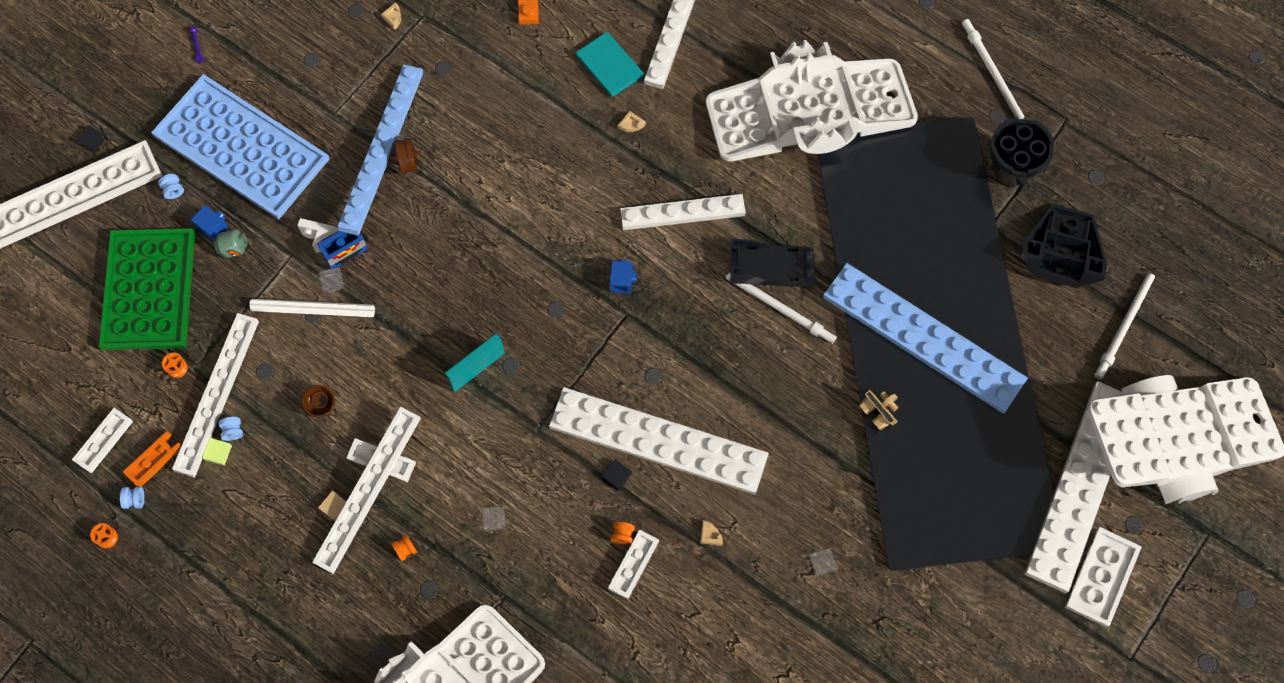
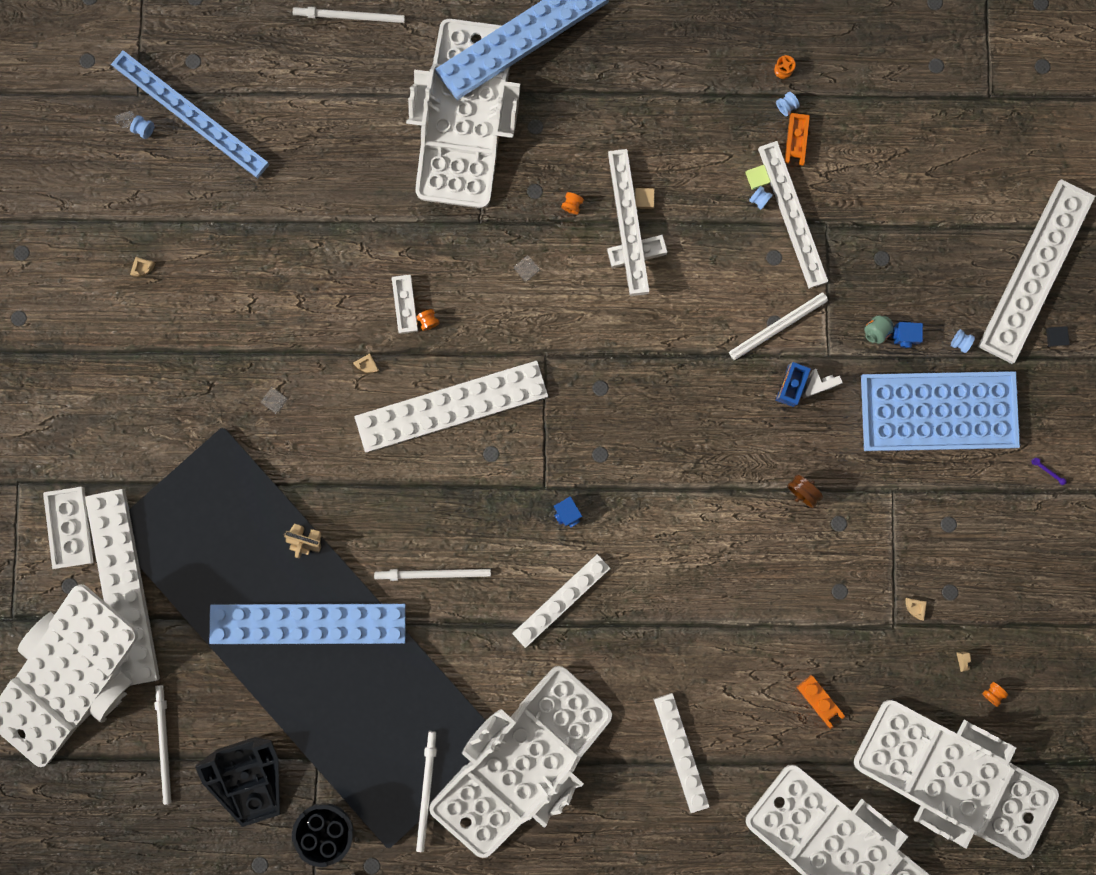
camera: 145 degrees right, 15 degrees up
white plate [72,408,133,474] -> none
green plate [99,228,195,350] -> none
orange wheel [162,353,188,378] -> none
reddish brown hair [301,385,336,418] -> none
clear tile [319,267,345,293] -> none
light blue plate [338,64,423,236] -> none
teal tile [445,334,505,392] -> none
teal tile [576,31,643,97] -> none
black tile [602,460,632,491] -> none
tan tile [618,111,646,132] -> none
black piece [730,239,815,288] -> none
none -> white bar [416,731,437,852]

